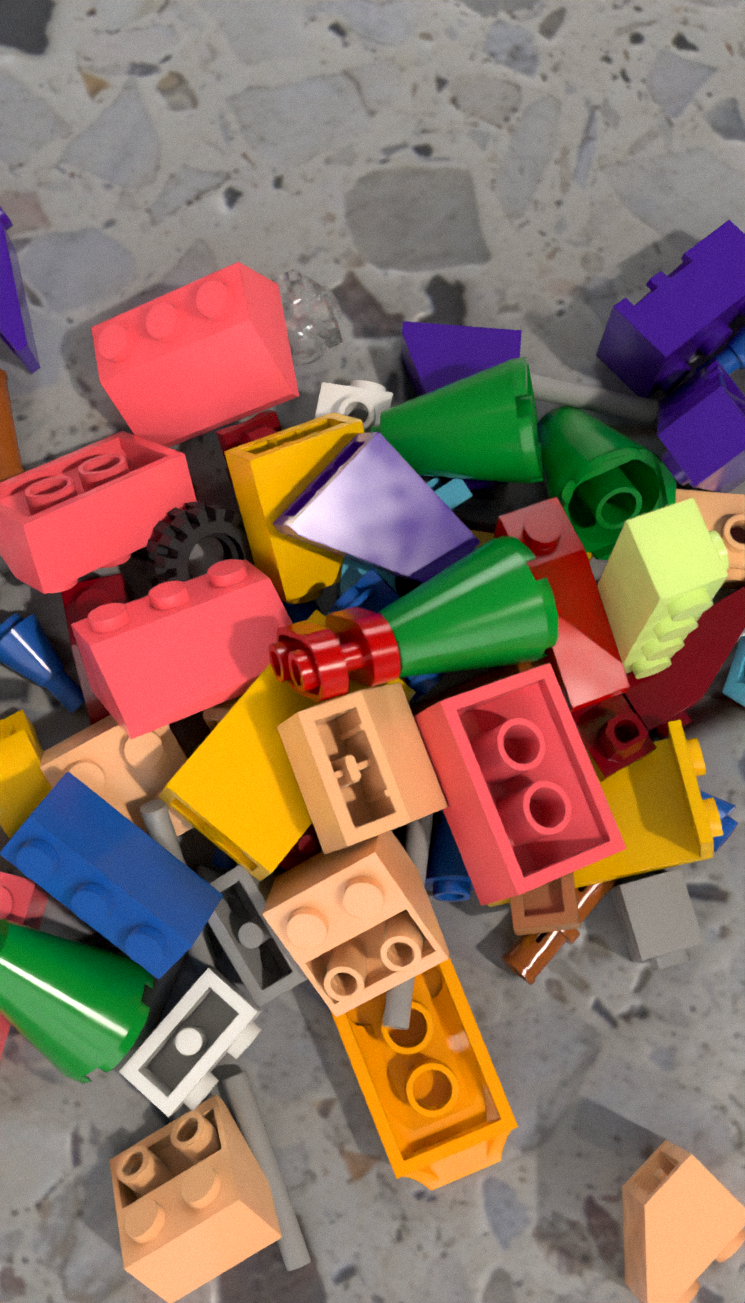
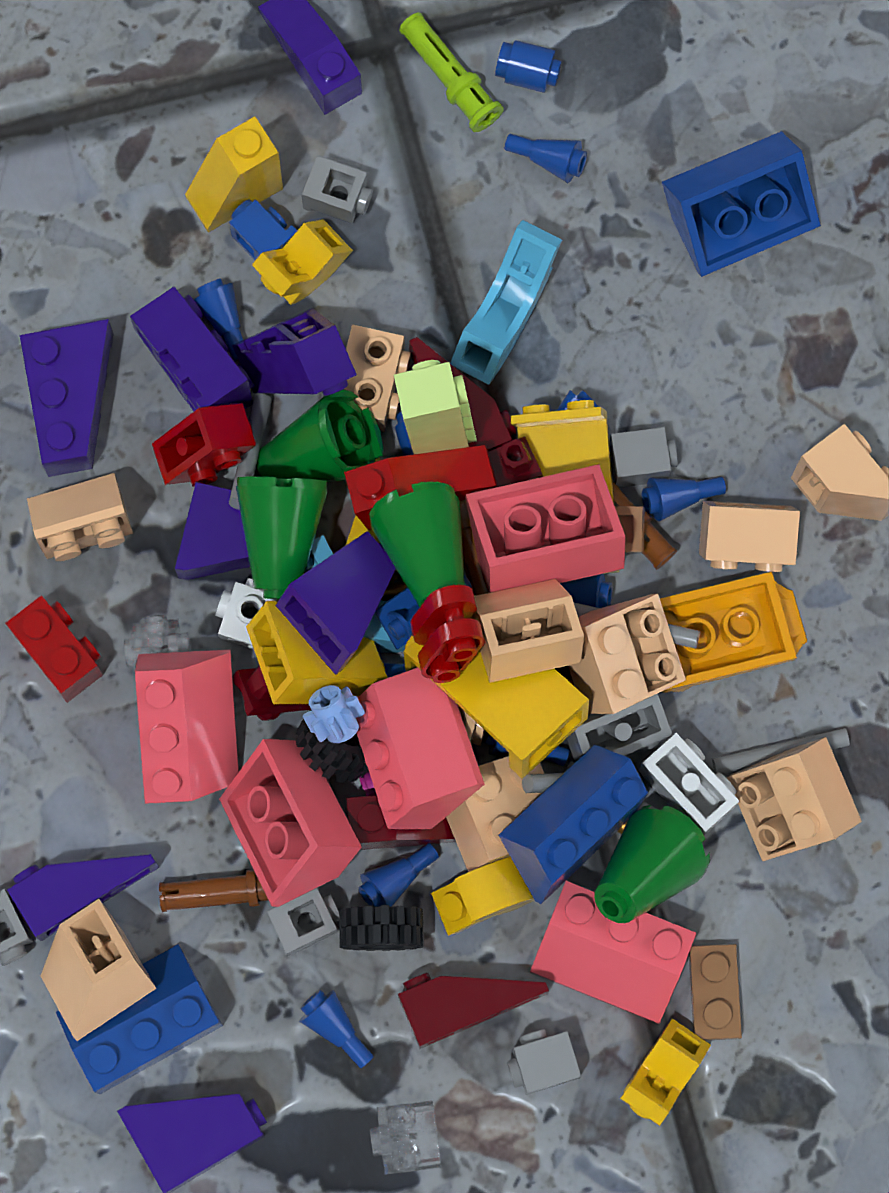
camera: 85 degrees left, 0 degrees up
none -> red brick [5,595,103,703]
none -> dark purple wedge [20,319,114,477]
none -> light nougat slope [27,473,133,561]
none -> red brick [152,403,256,487]
none -> light blue gear [303,685,365,743]
none -> blue cone [641,477,726,522]
none -> light nougat brick [699,501,800,572]

